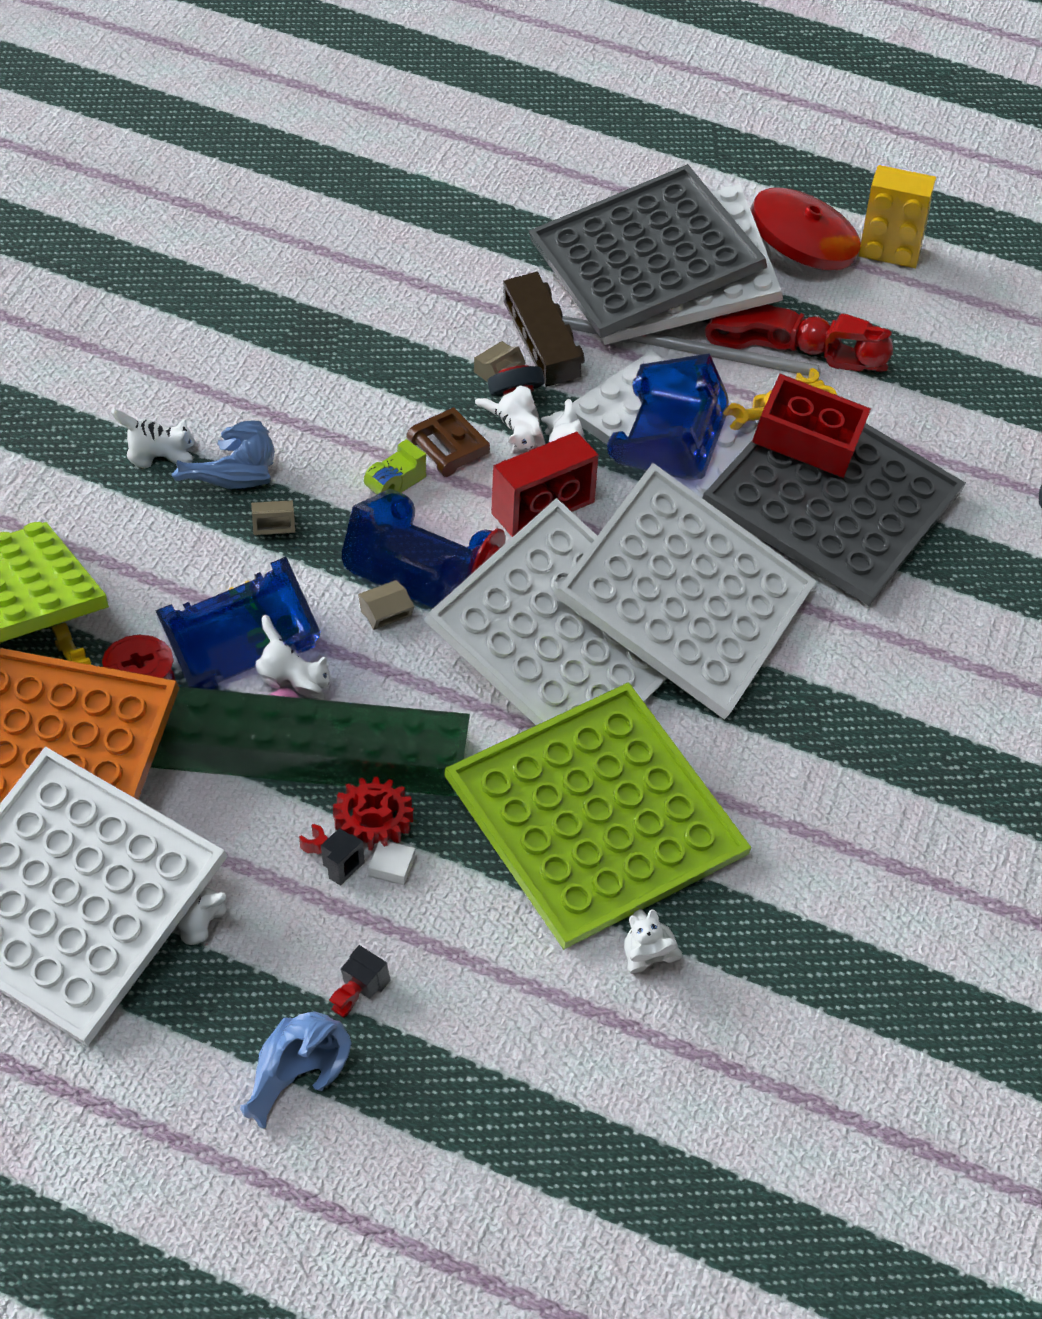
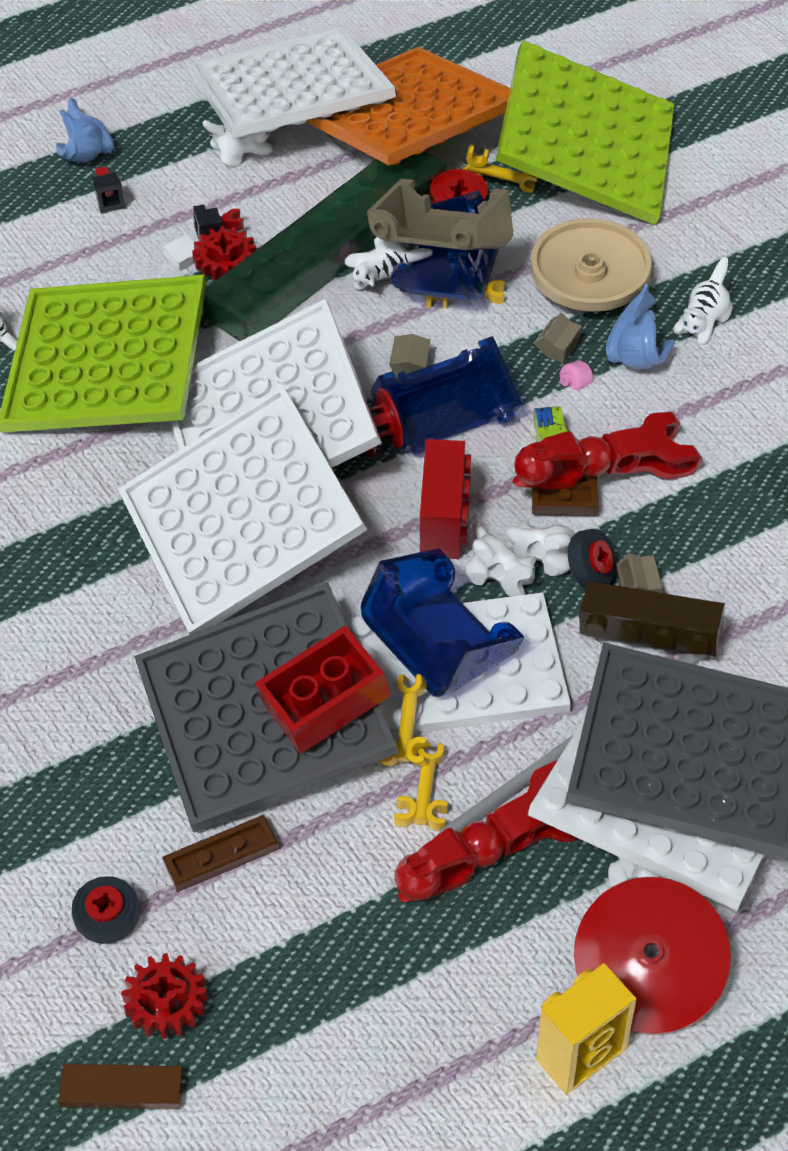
camera: 130 degrees right, 5 degrees up
none -> reddish brown tile [162,814,279,893]
none -> dark tan windscreen [367,179,513,250]
none -> red piece [513,412,703,489]
none -> tan dish [531,218,652,311]
none -> bright pink piece [559,361,593,390]

